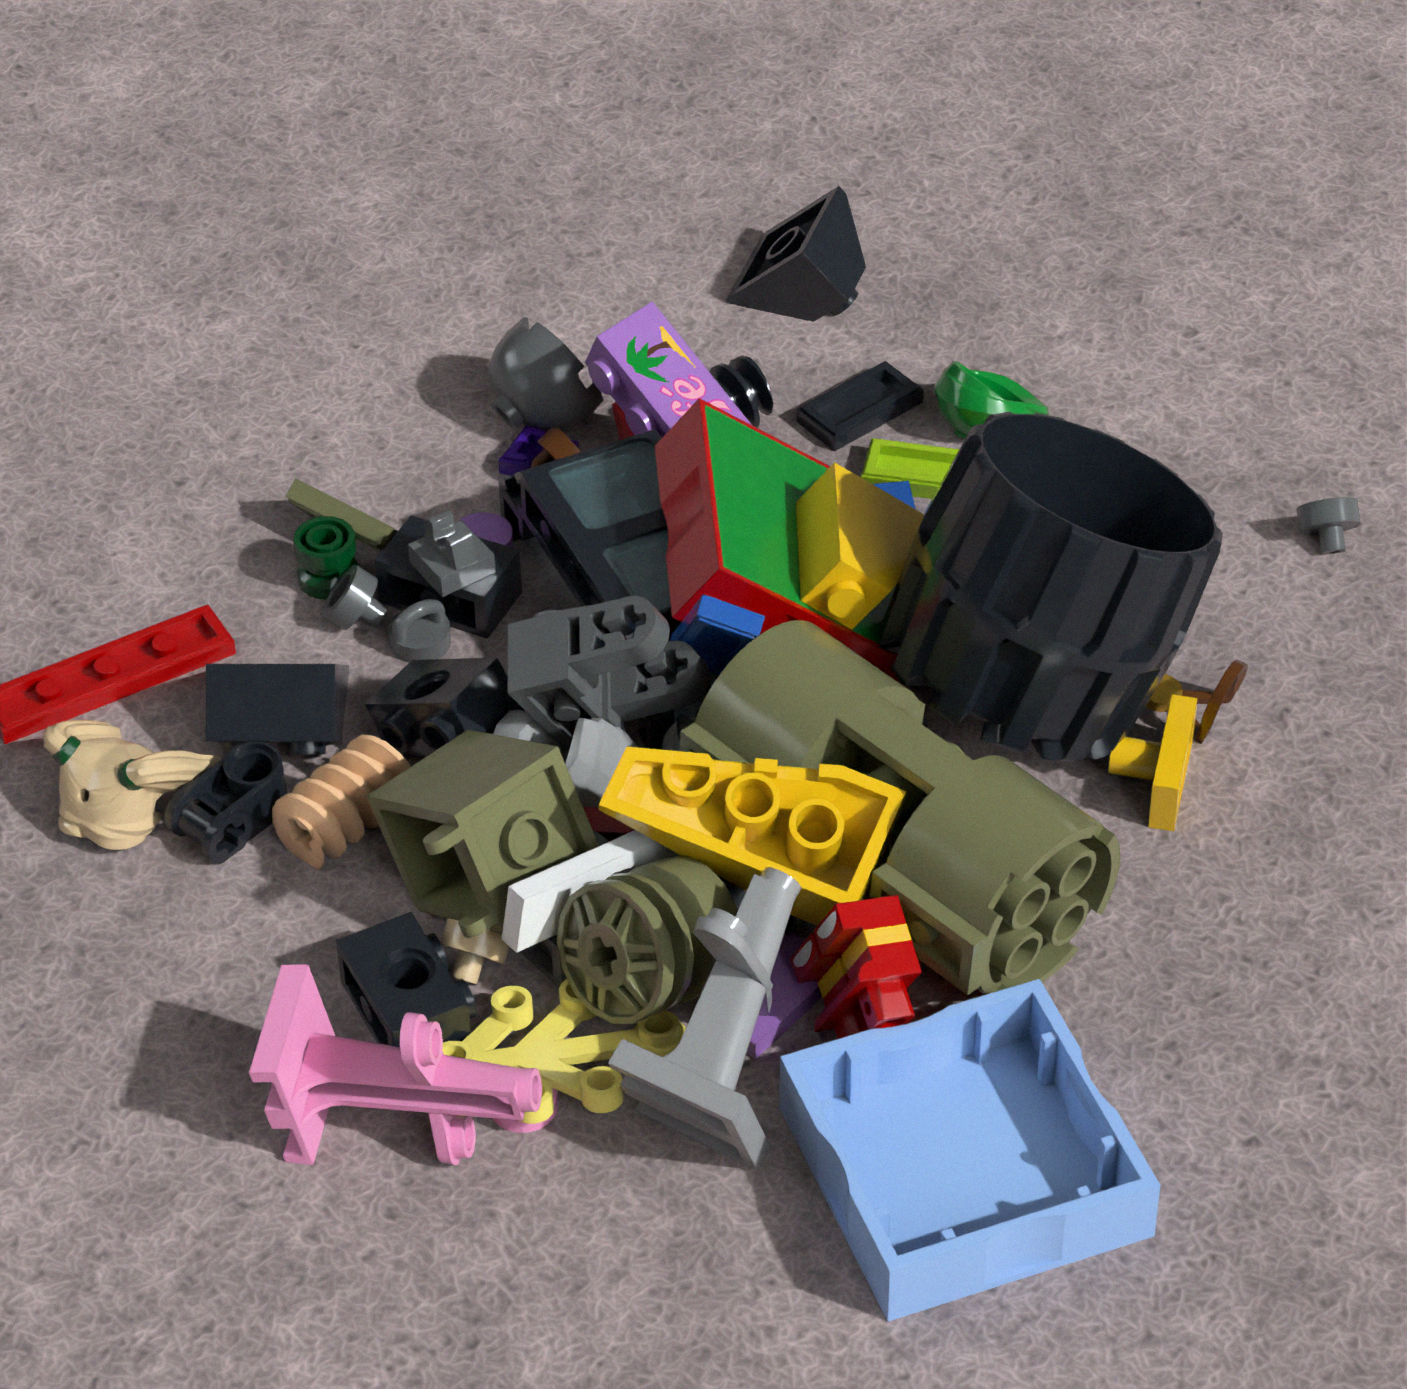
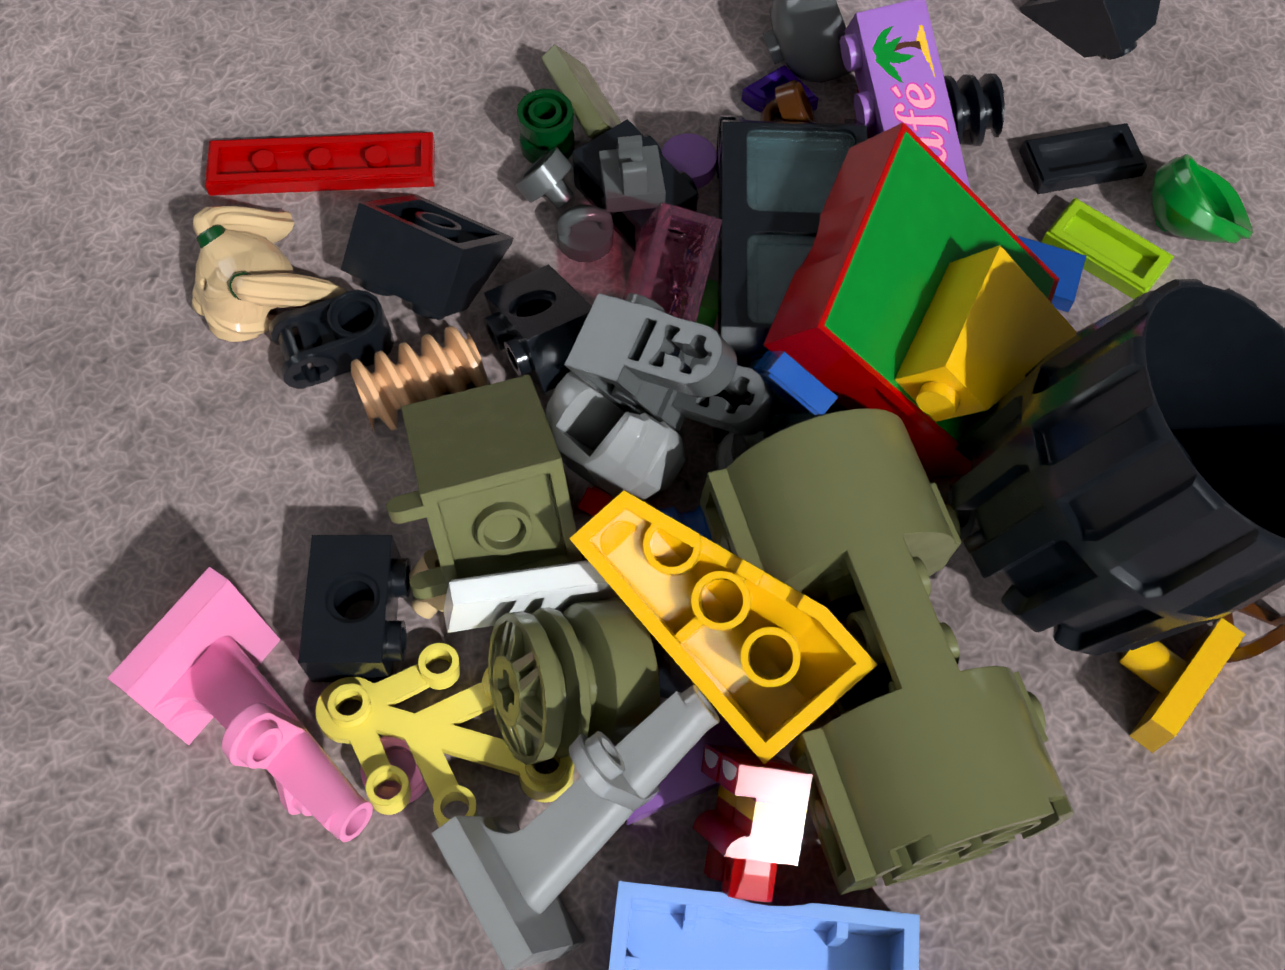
camera: 25 degrees right, 20 degrees up
none -> clear pink torso [623,202,722,323]

